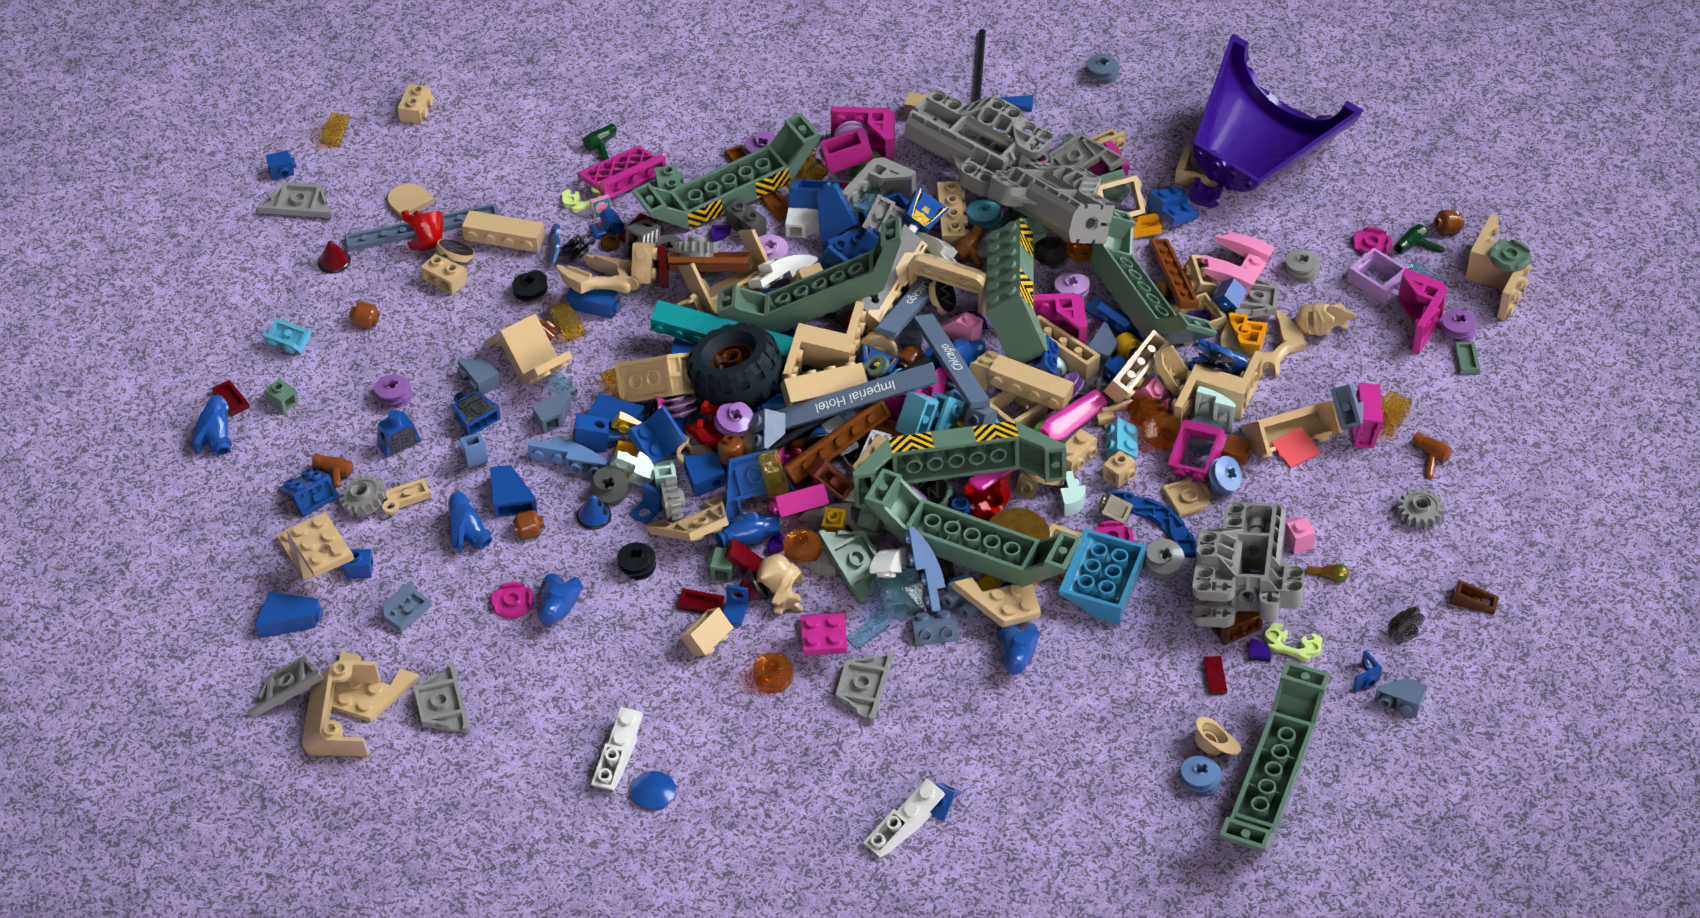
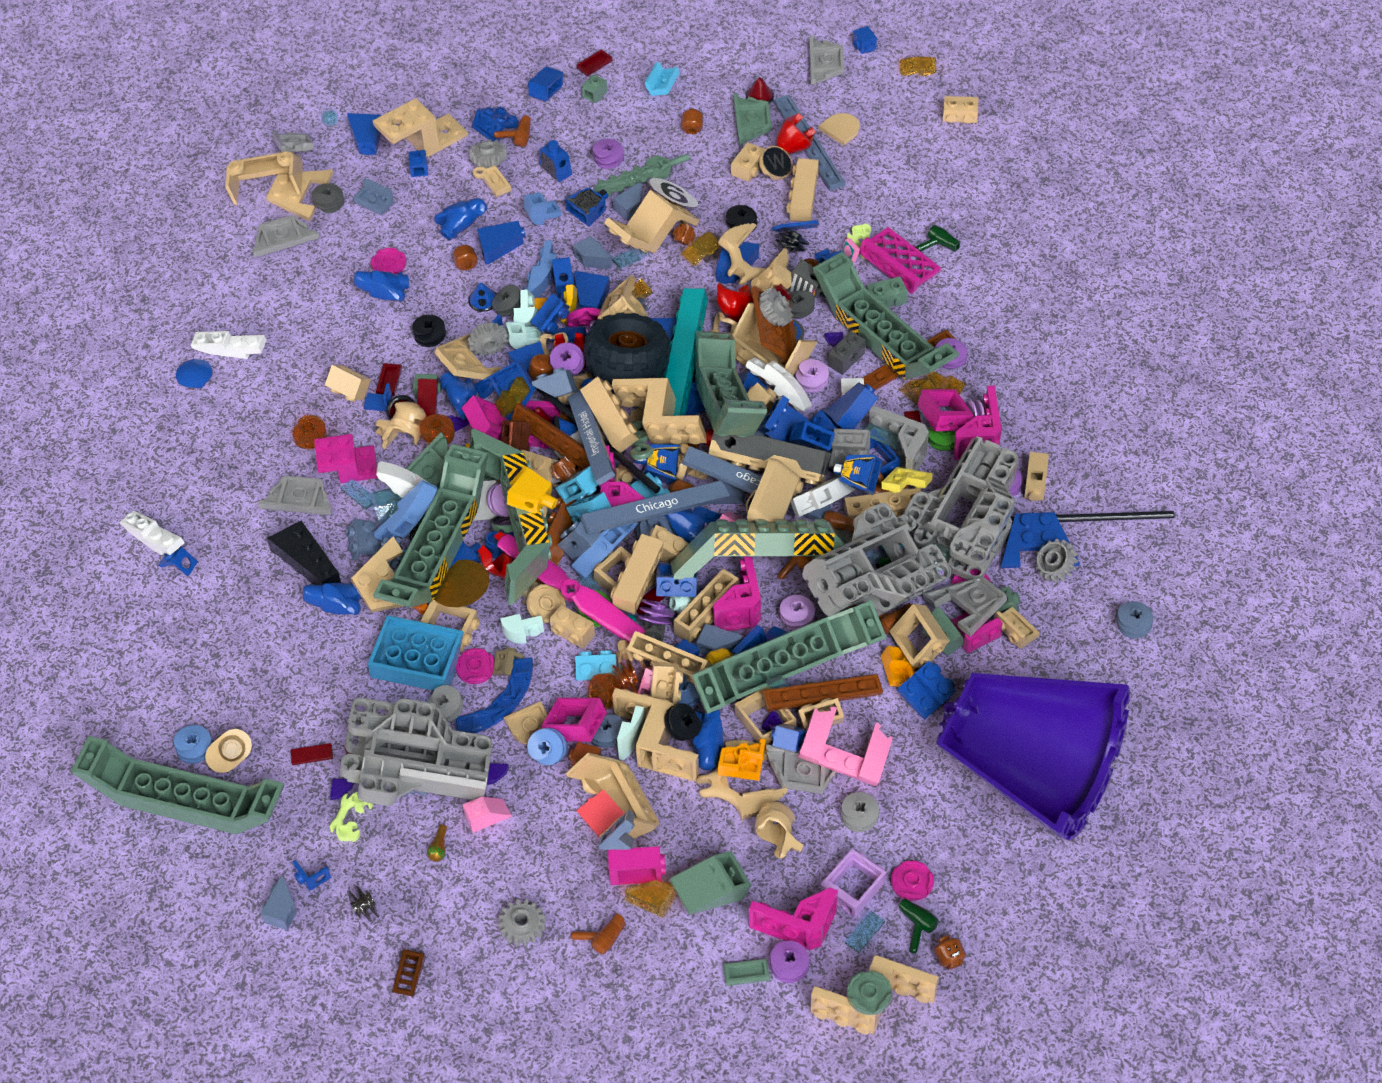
camera: 85 degrees right, 5 degrees up
blue animal [190,395,232,456] -> none
blue window [789,179,843,209] -> none
tan brick [1102,451,1136,489] -> none
none -> black wedge [267,520,341,585]
none -> dark grey piece [312,183,344,213]
none -> clear light blue tile [321,110,338,126]
none -> yellow torso [507,467,558,514]
none -> blue brick [528,66,563,102]
none -> dark orange gear [551,456,576,482]
none -> sand green bar [593,154,690,197]
none -> white sticker [649,178,698,207]
none -> sand green slope [670,851,751,915]
none -> red piece [716,283,754,322]
none -> sand green wing [733,93,772,145]
none -> clear light blue piece [766,675,792,689]
none -> light yellow plate [882,467,933,493]
none -> light grey gear [1035,539,1079,583]

